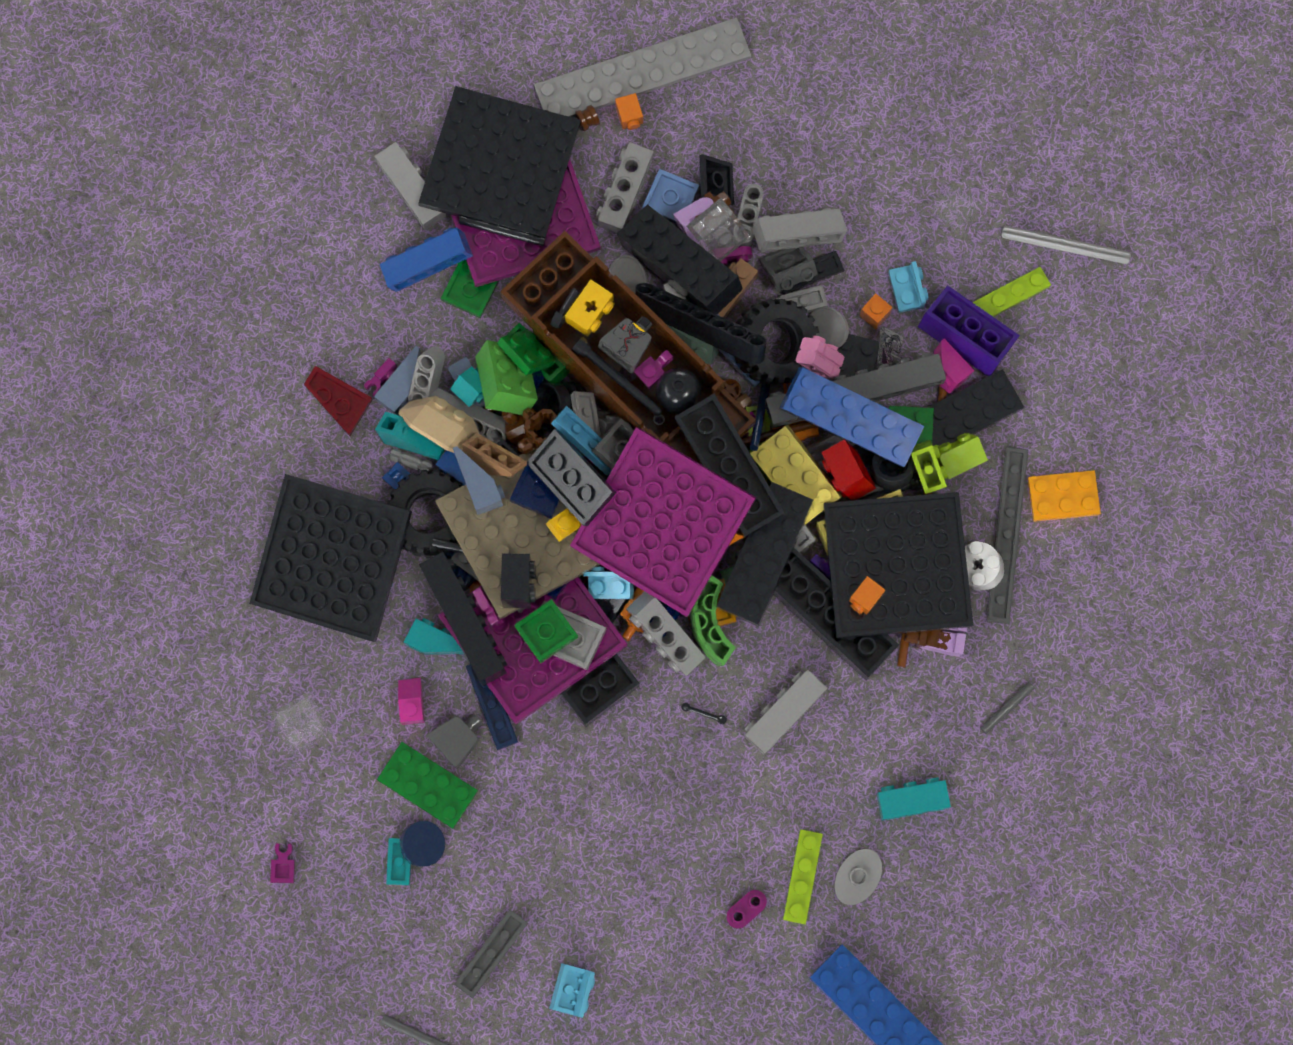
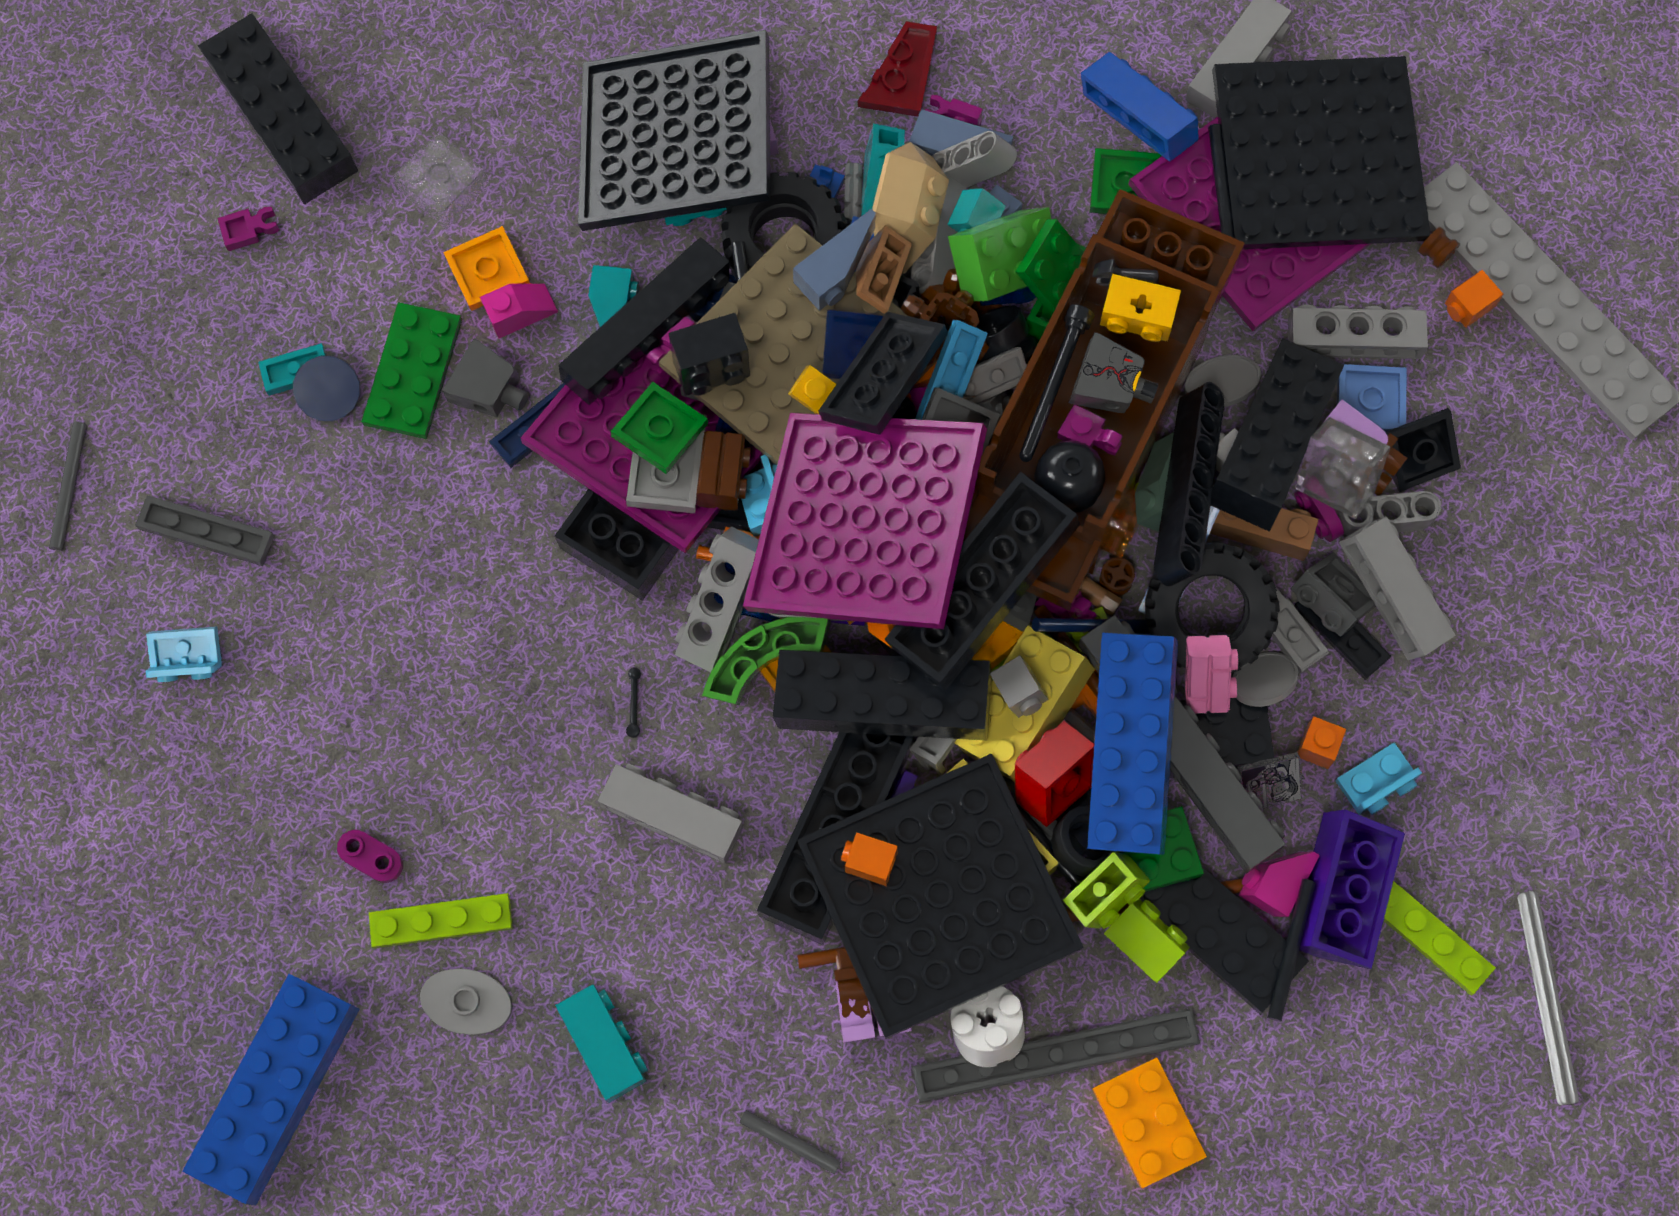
camera: 75 degrees right, 5 degrees down
none -> black brick [198,13,358,205]
none -> light orange plate [443,226,530,311]
none -> reddish brown brick [696,431,751,511]
none -> light grey brick [990,655,1049,718]
none -> black bar [1267,879,1316,1022]

